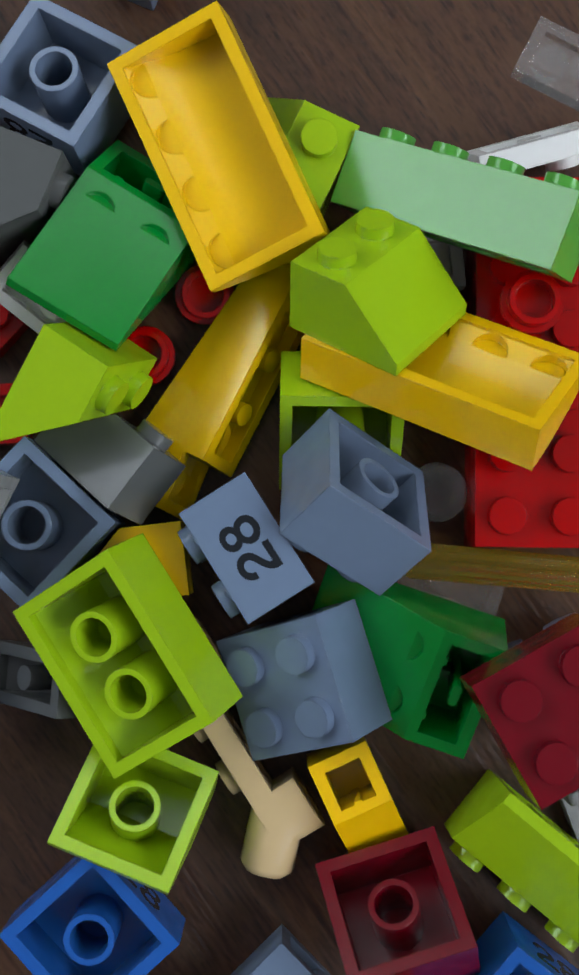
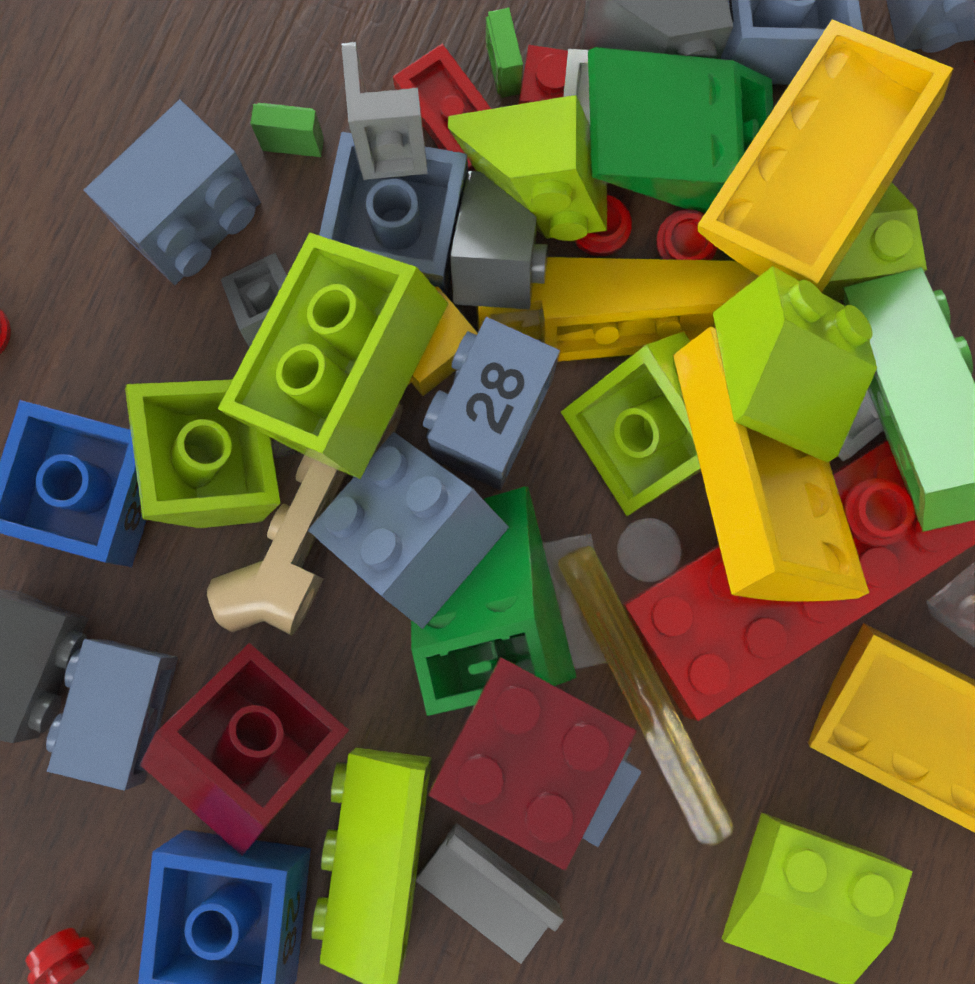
camera: 60 degrees right, 5 degrees down
sand blue brick [279,408,432,596] -> none
yellow slope [306,737,408,853] -> none

